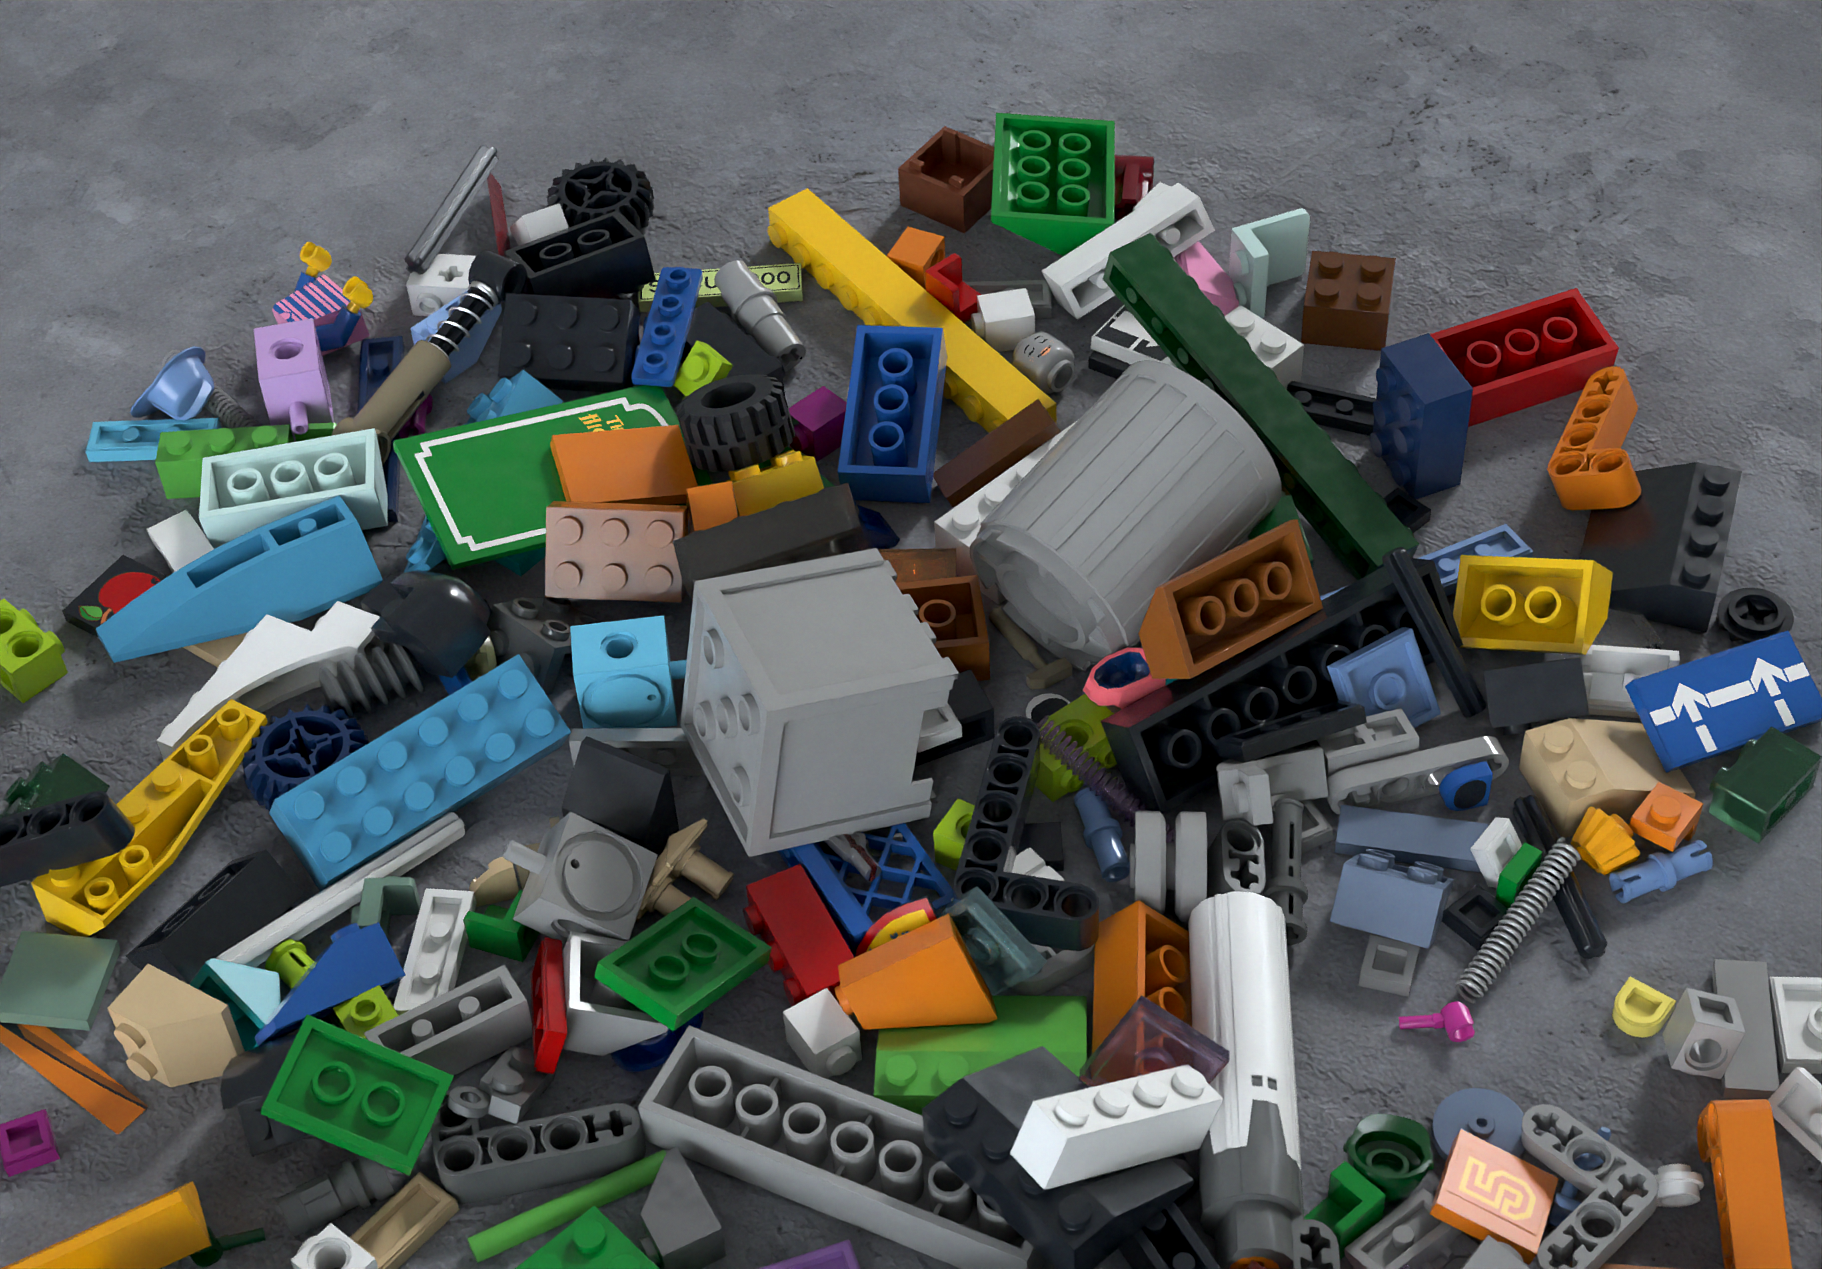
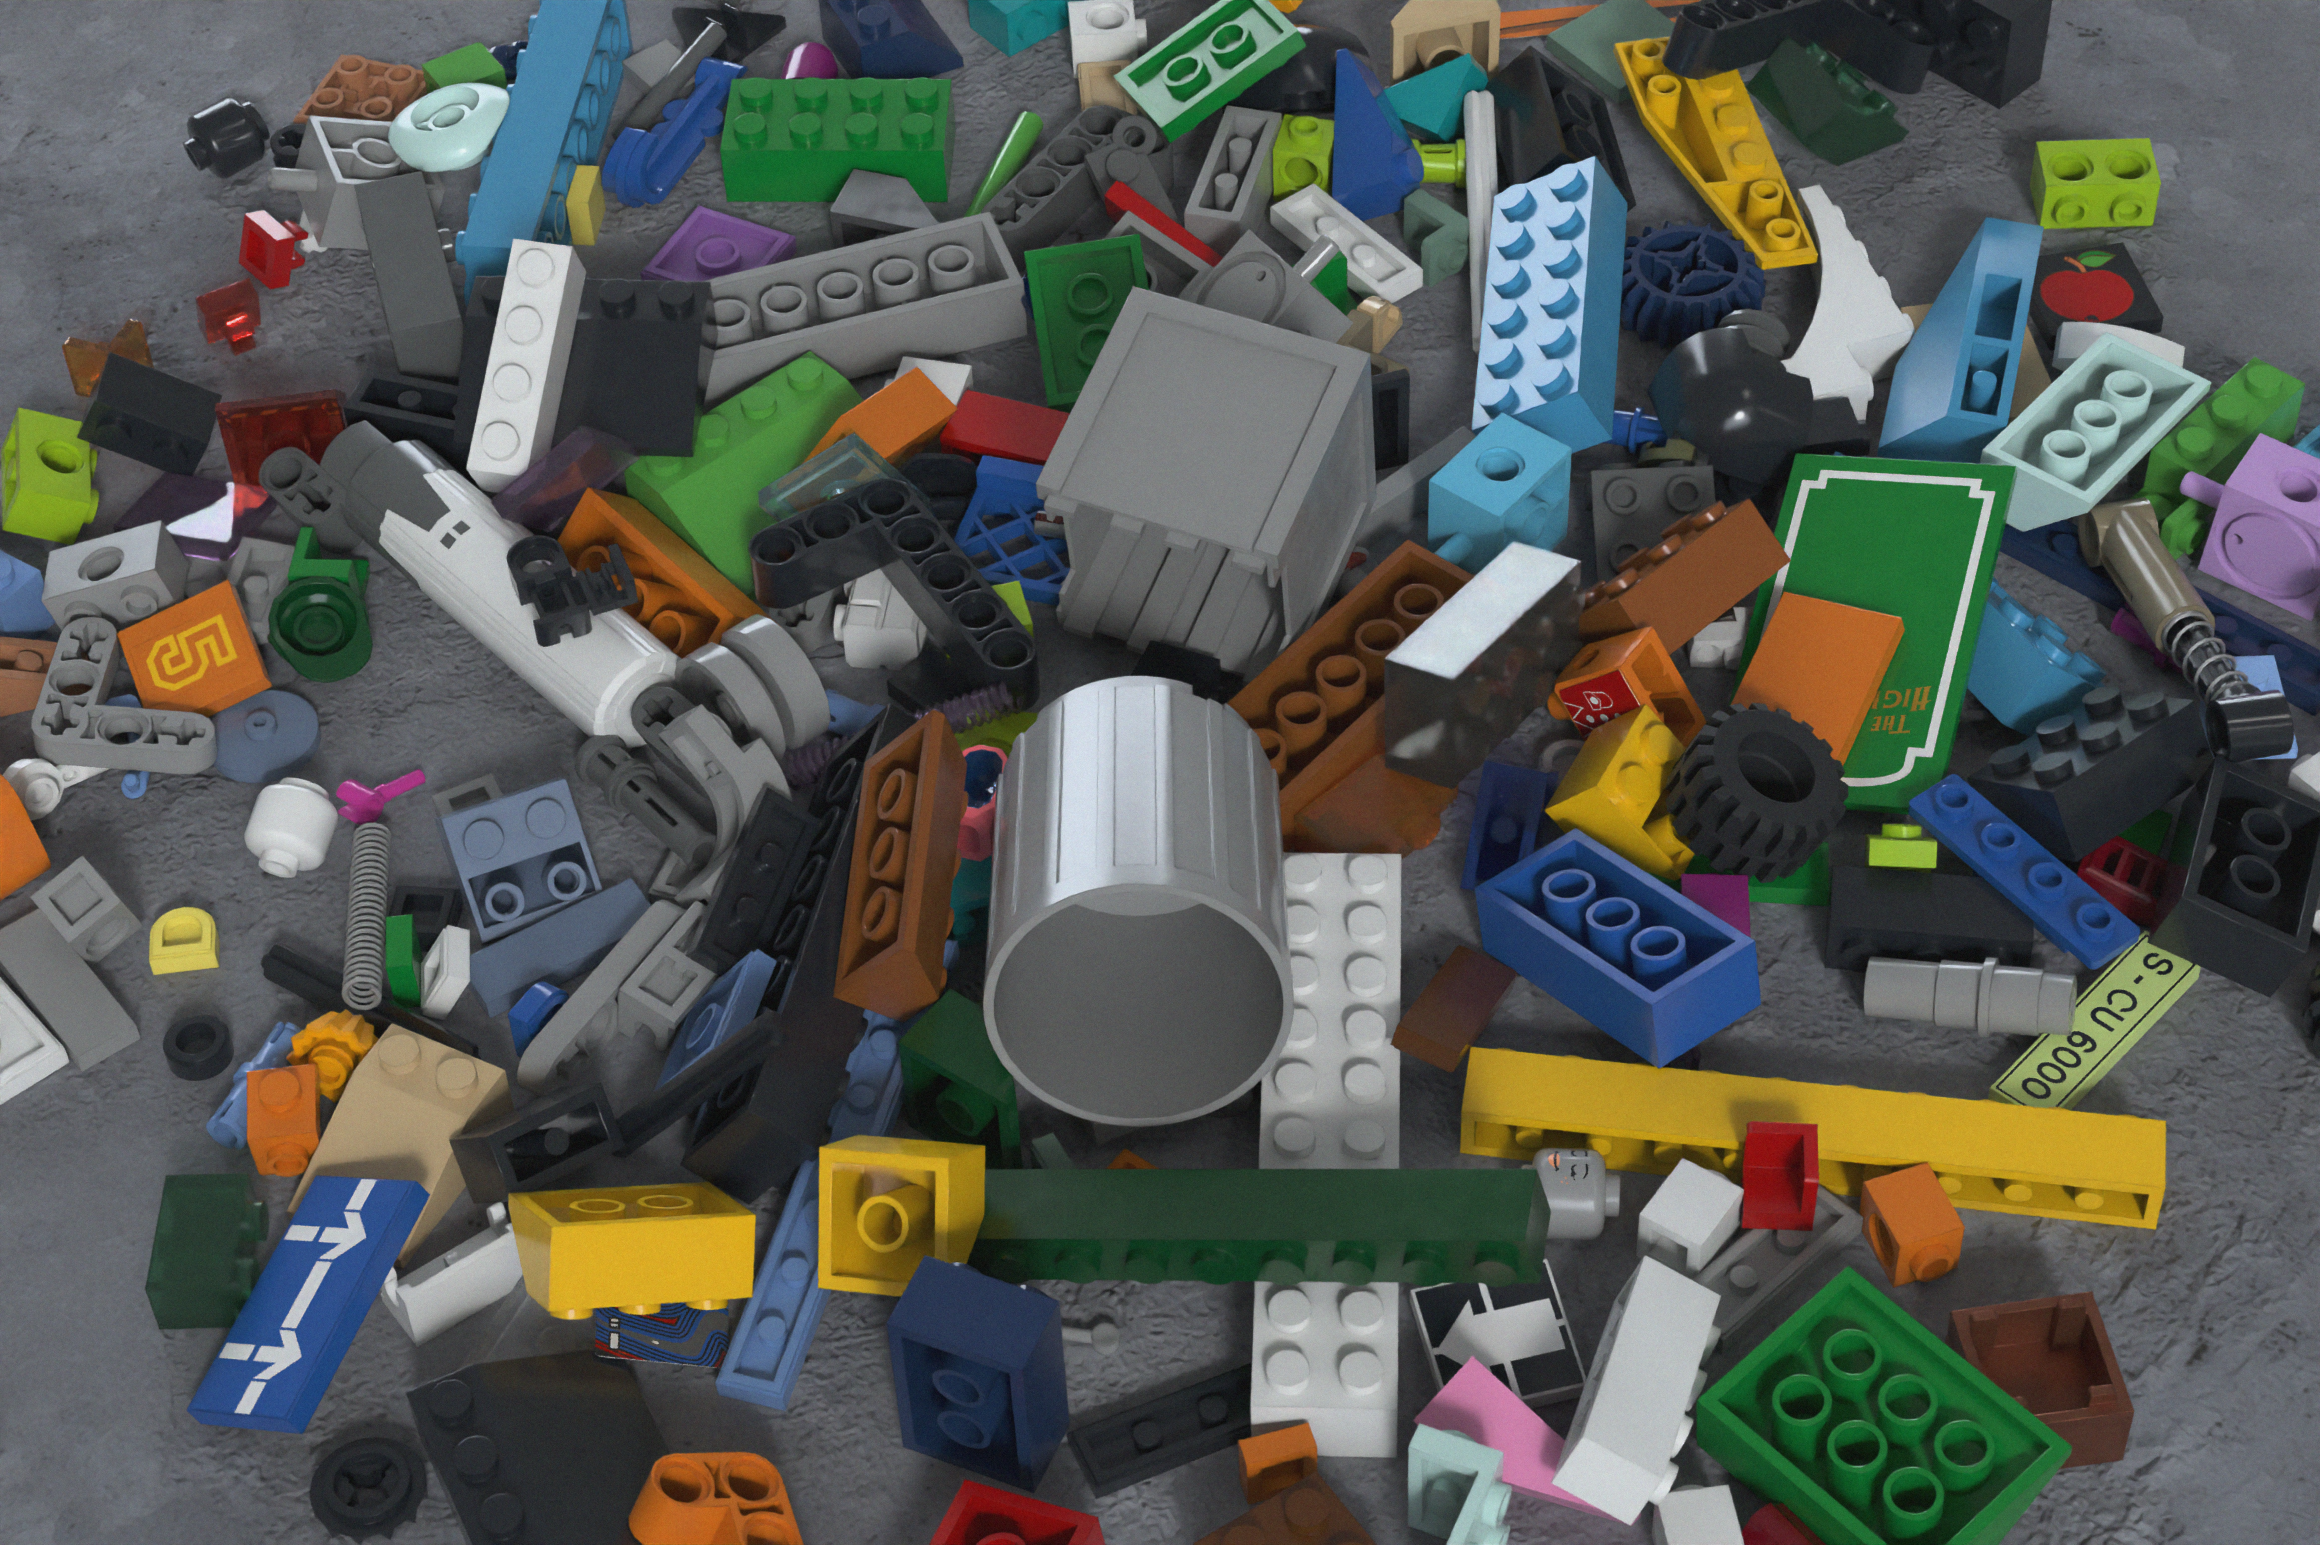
camera: 135 degrees right, 0 degrees up
white tile [917,703,962,753] -> none
none -> black tile [163,1014,234,1081]
none -> white head [244,777,338,878]
none -> black piece [506,535,638,647]
none -> yellow slope [818,1135,985,1297]
none -> orange tile [1238,1423,1317,1505]

